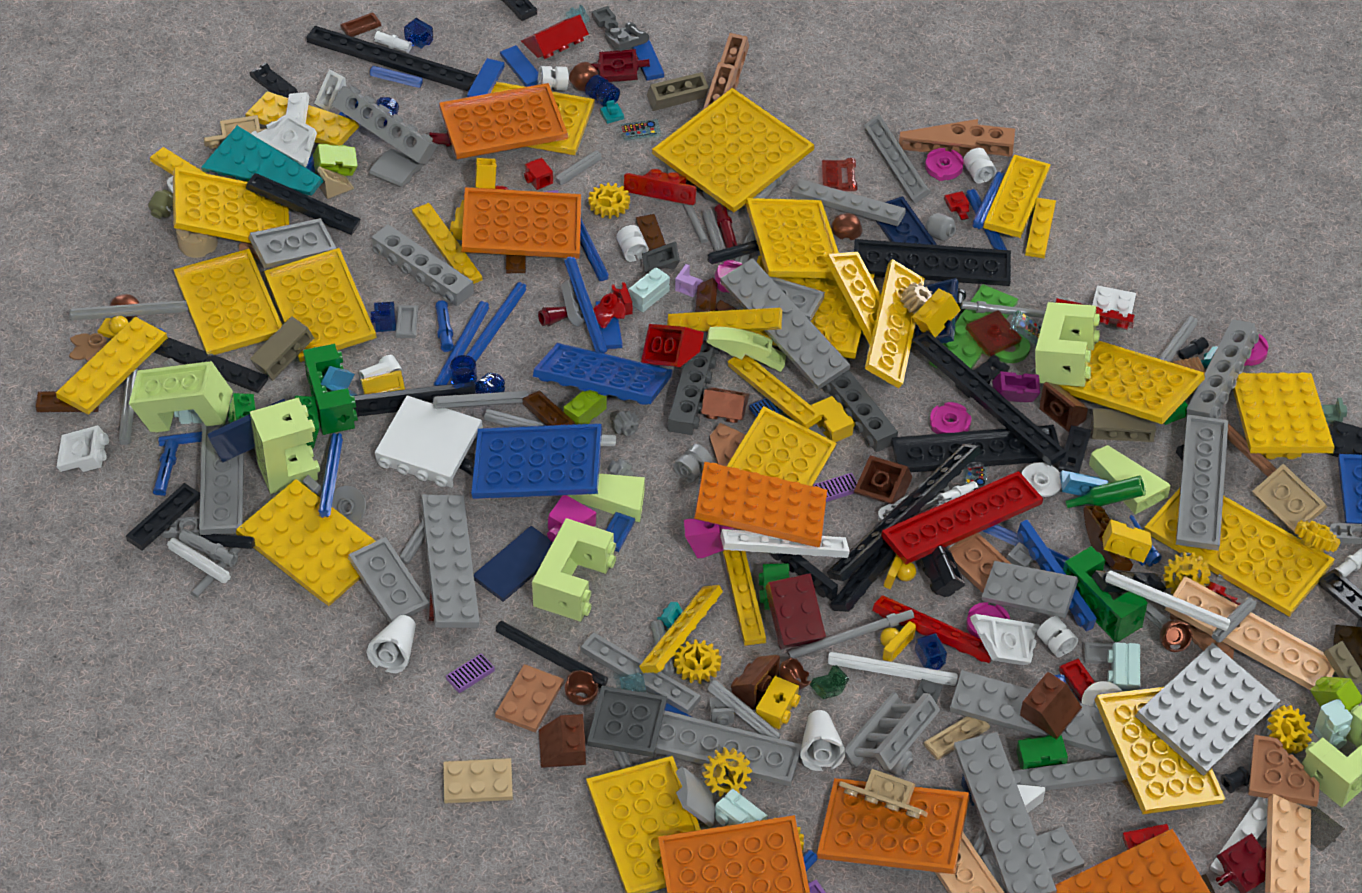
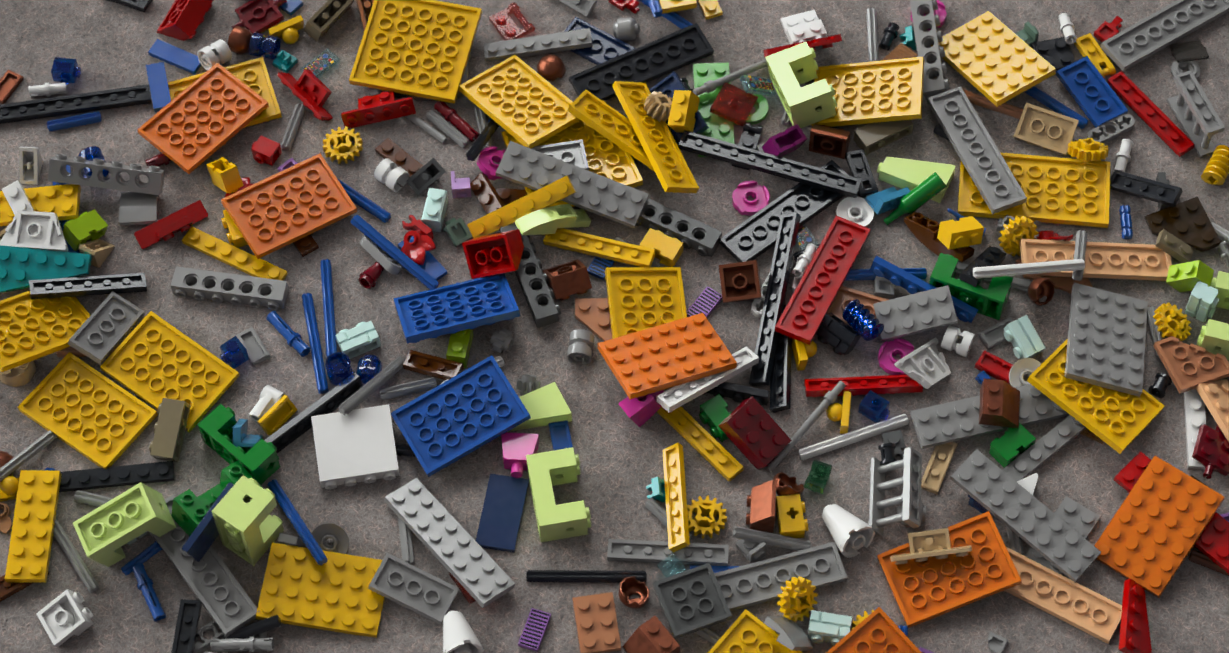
camera: 30 degrees left, 10 degrees up
none -> red bracket [134,200,208,249]
none -> yellow tile [268,15,304,45]
none -> red bracket [277,69,333,121]
none -> light aqua brick [335,321,381,361]
none -> sand green bracket [442,218,472,247]
none -> clear blue piece [842,299,884,341]
none -> black bush [878,443,897,465]
none -> blue axle [1024,86,1088,129]
none -> blue axle [1119,205,1133,239]

